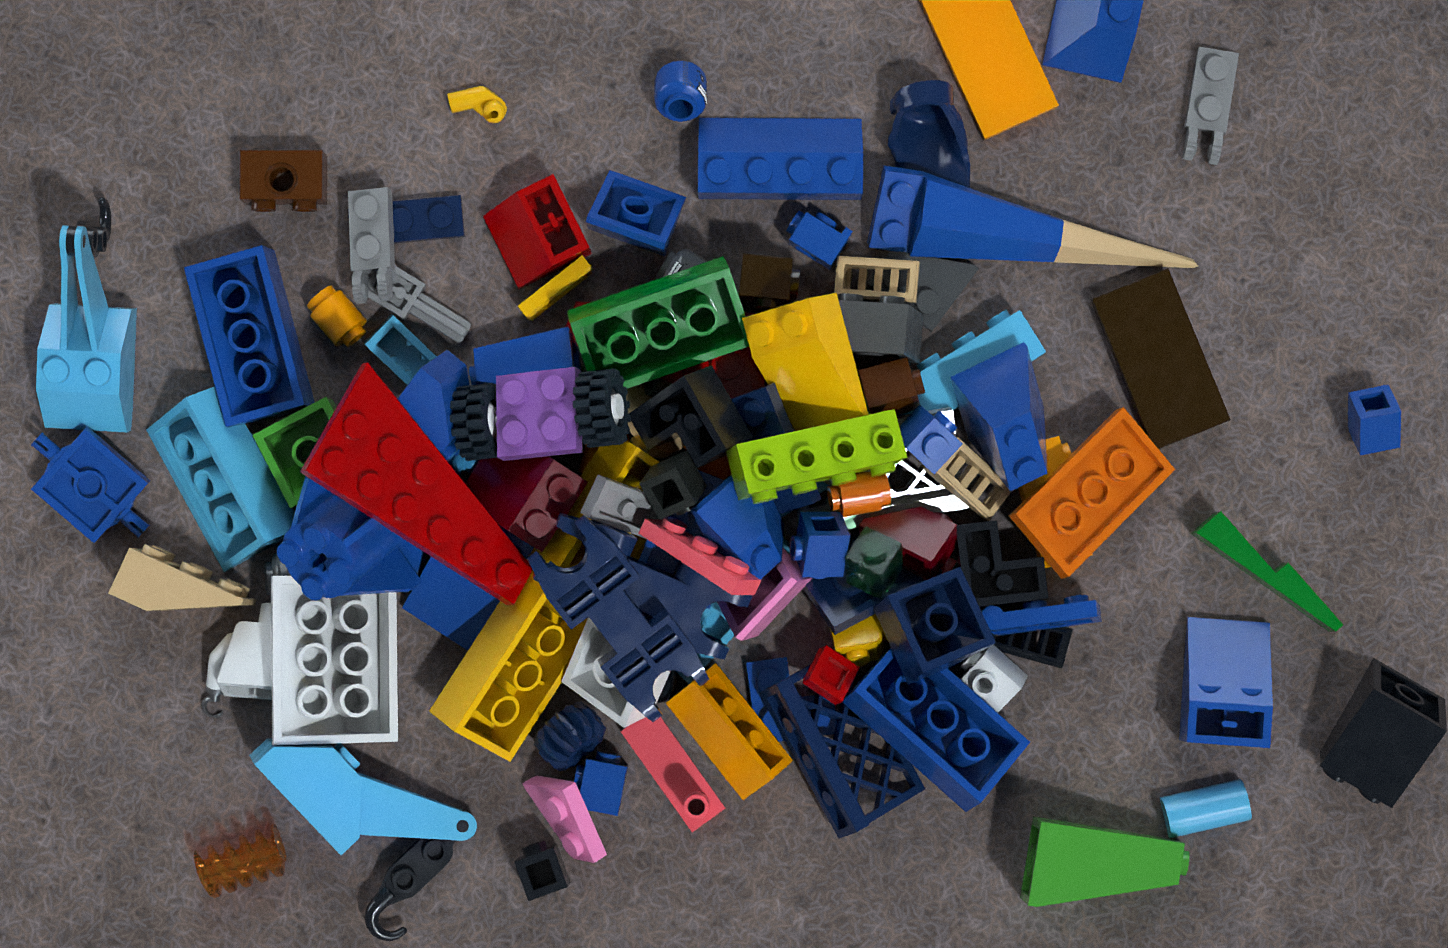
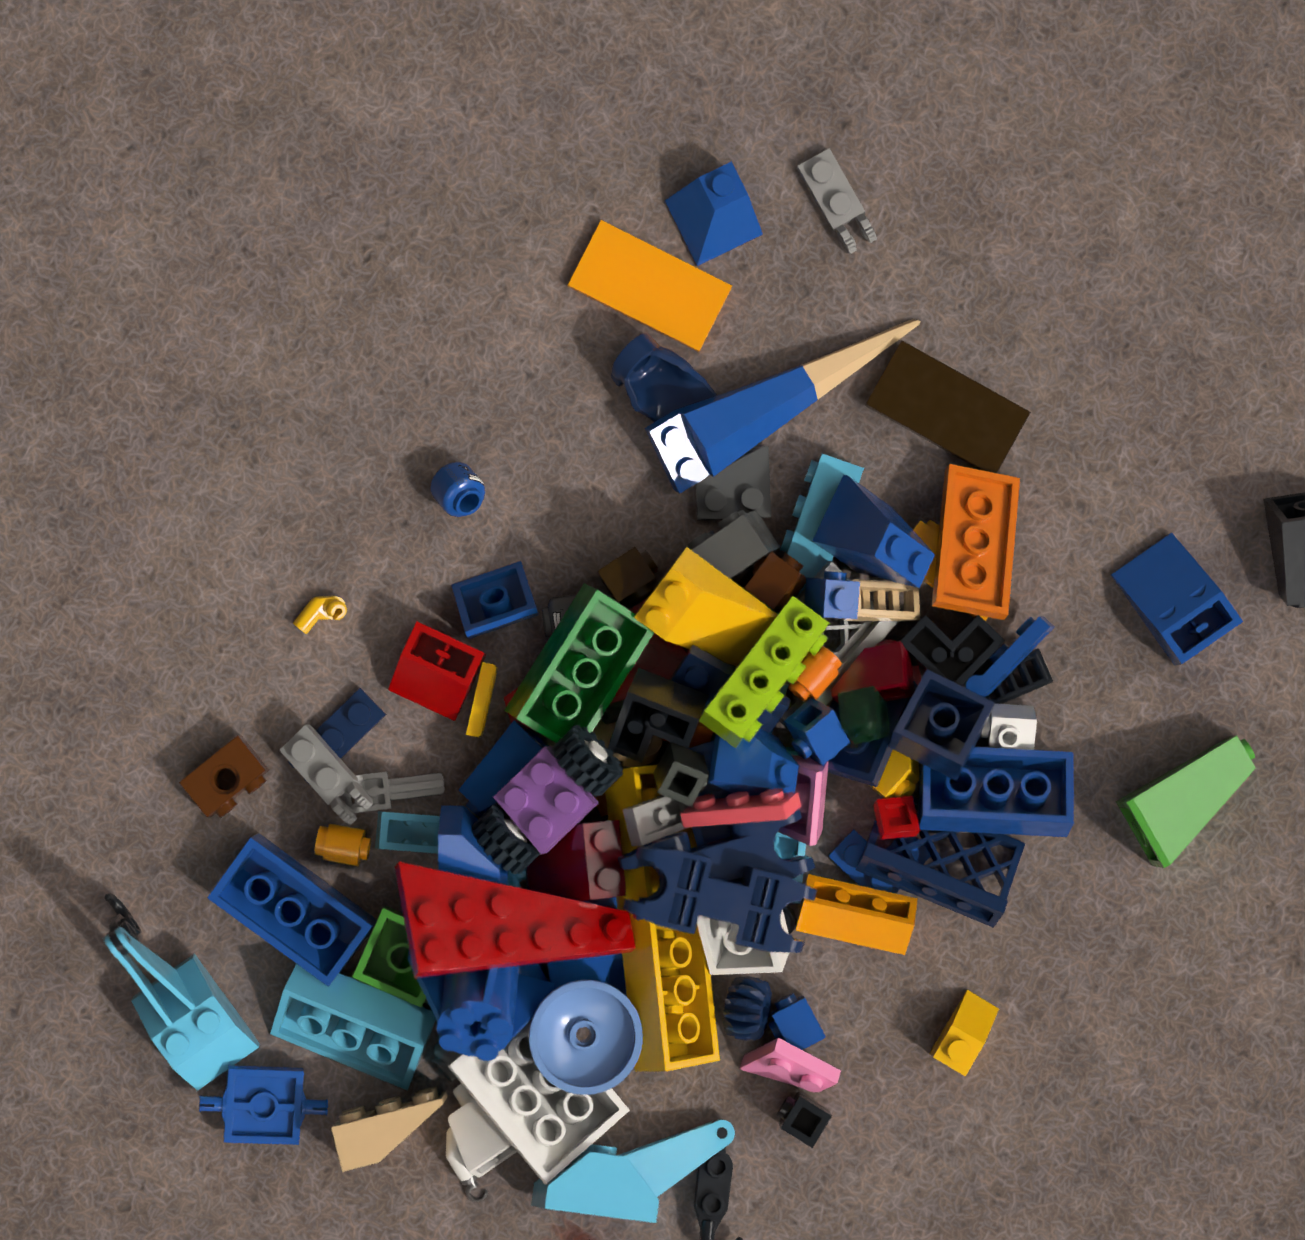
camera: 45 degrees left, 0 degrees up
coral piece [620,717,726,832] -> none
blue slope [698,118,863,200] -> none
blue brick [786,210,853,270] -> none
tan slope [834,256,920,303] -> none
medium azure brick [1159,779,1252,838] -> none
green slope [1190,511,1343,632] -> none
blue brick [1348,384,1401,455] -> none
none -> medium blue dish [529,980,643,1095]
none -> yellow slope [929,990,999,1076]

